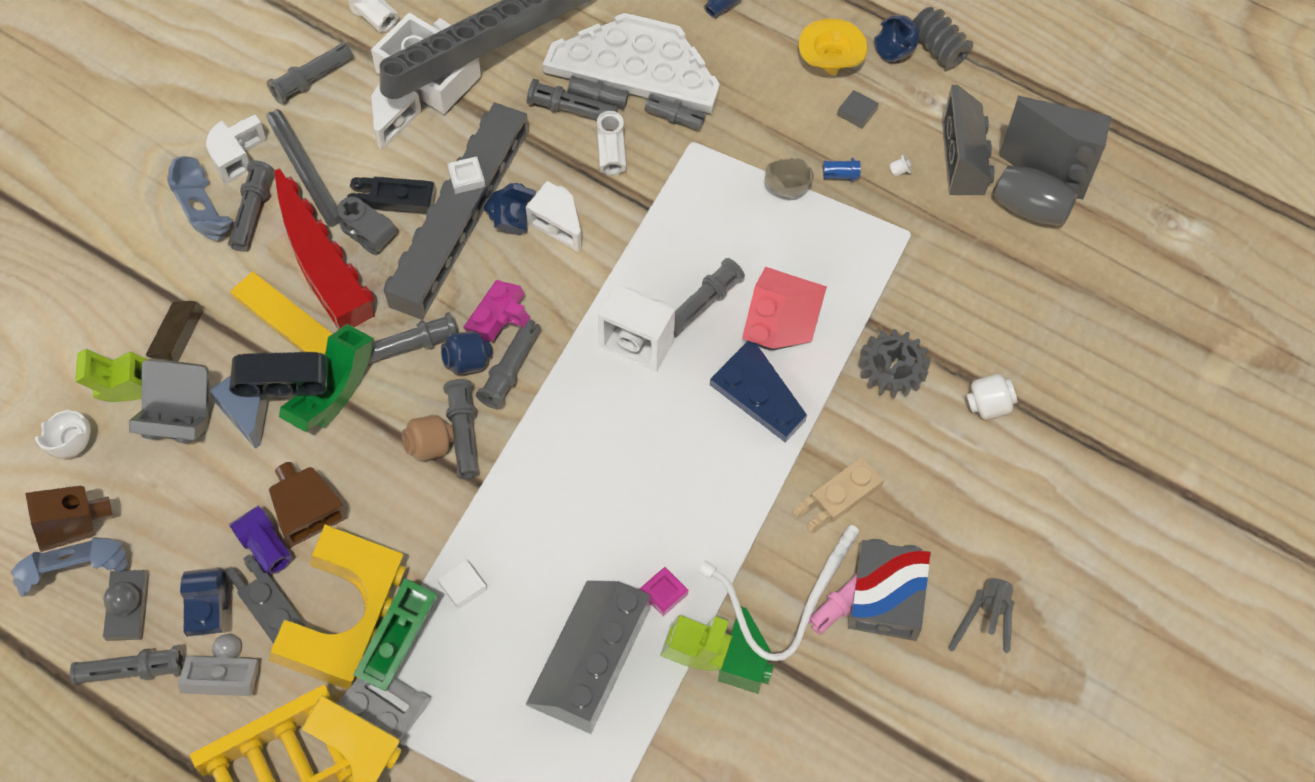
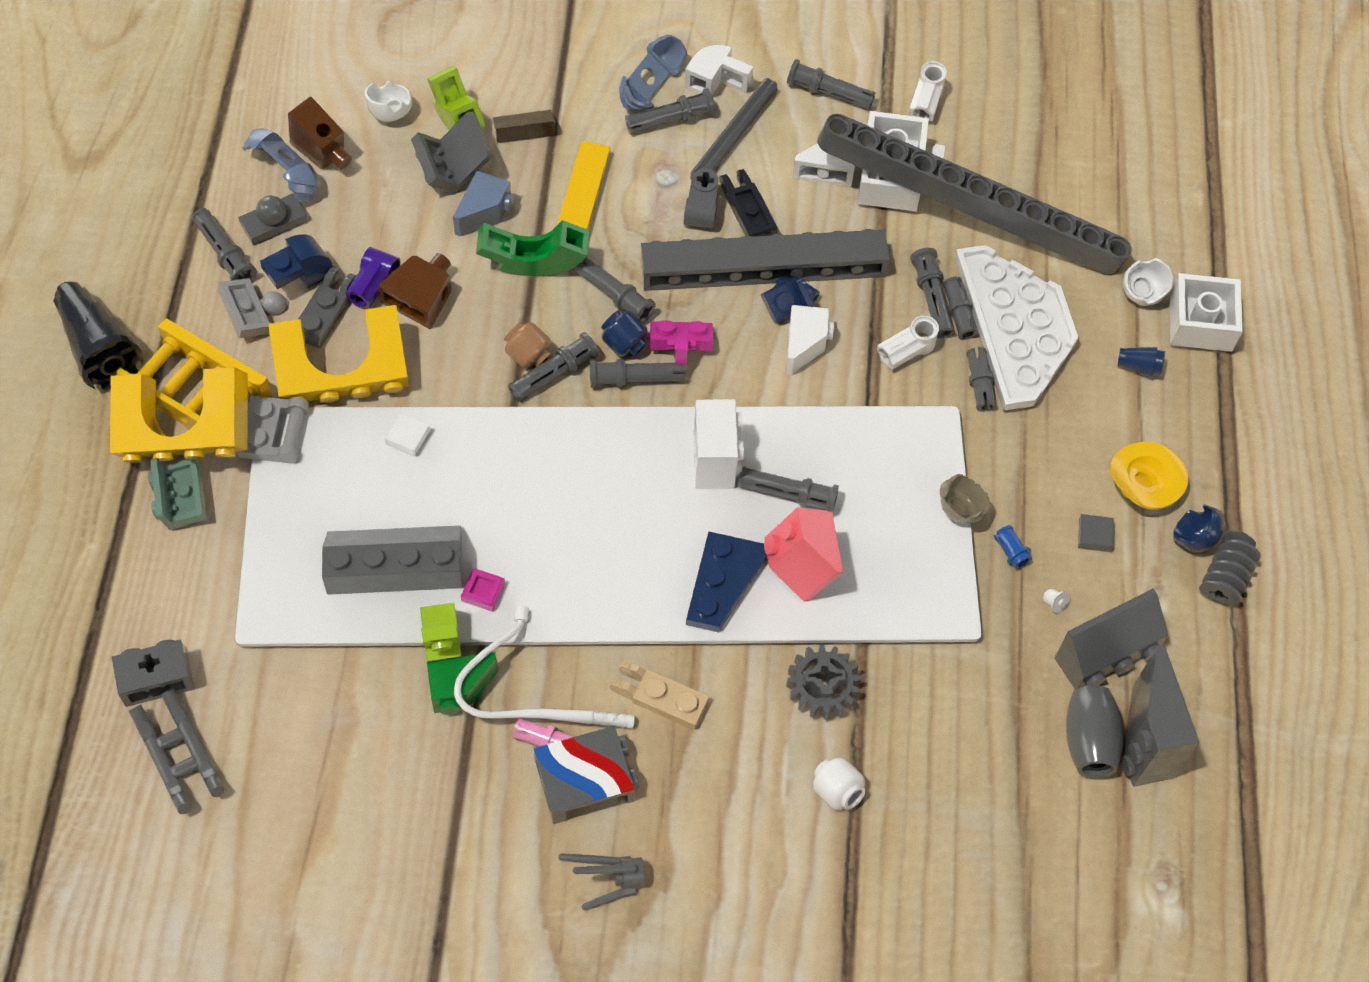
camera: 60 degrees right, 0 degrees up
black beam [229,352,329,397] -> none
red slope [274,168,375,330] -> none
green slope [353,578,438,692] -> none
white tile [447,156,485,194] -> none

